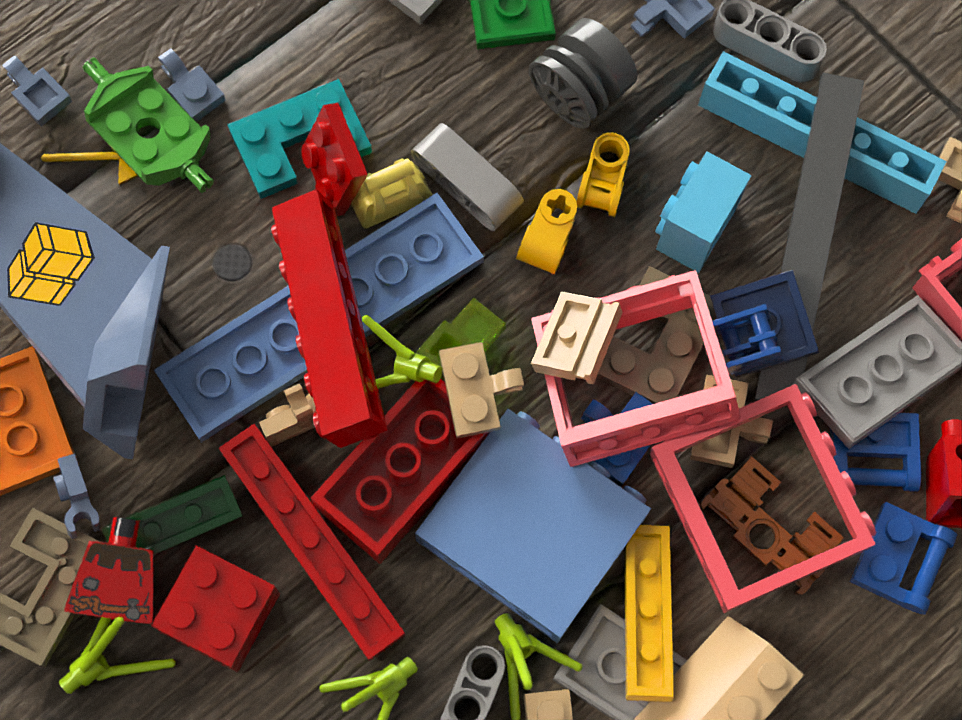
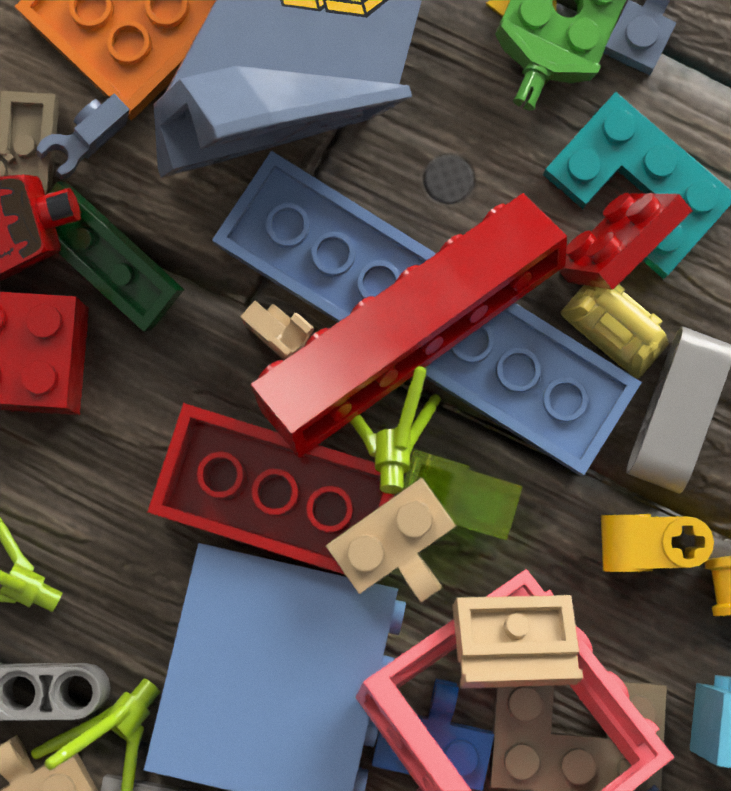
camera: 70 degrees right, 10 degrees up
red plate [219,424,405,662] -> none

